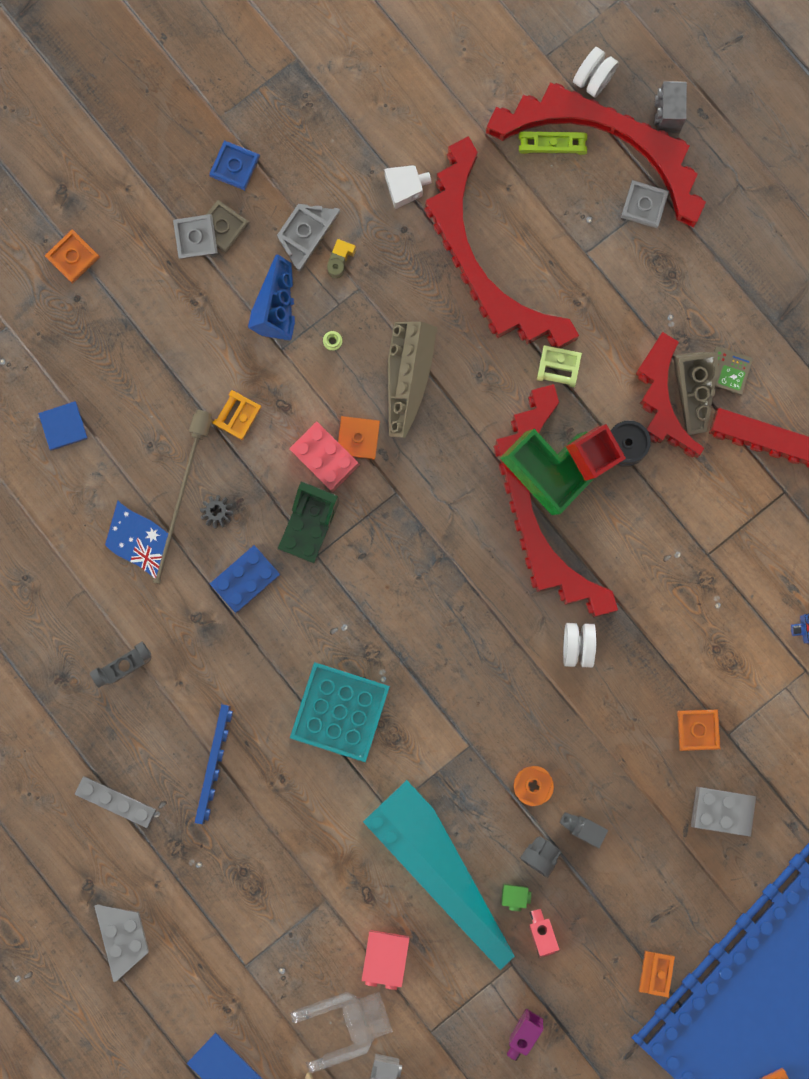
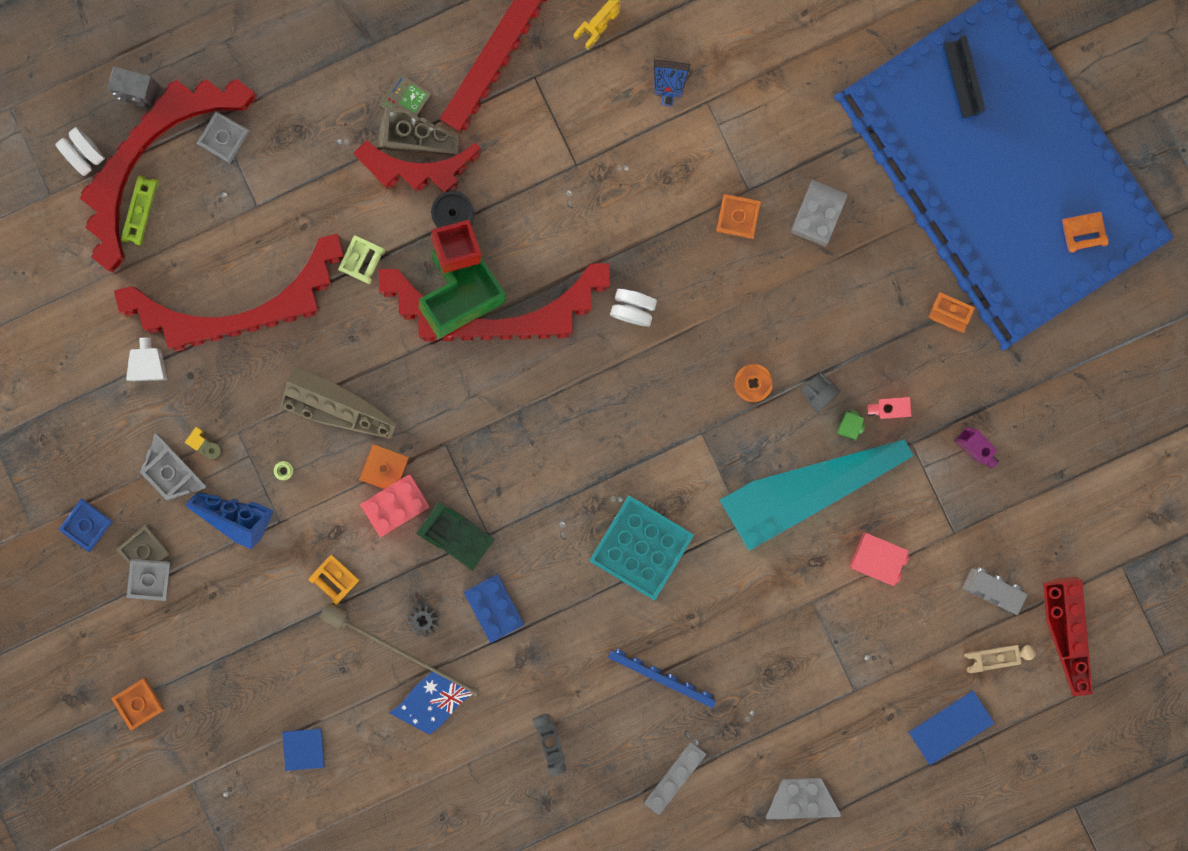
camera: 75 degrees left, 5 degrees up
clear plate [290,992,393,1073] -> none
dark grey hinge [559,812,608,848] -> none

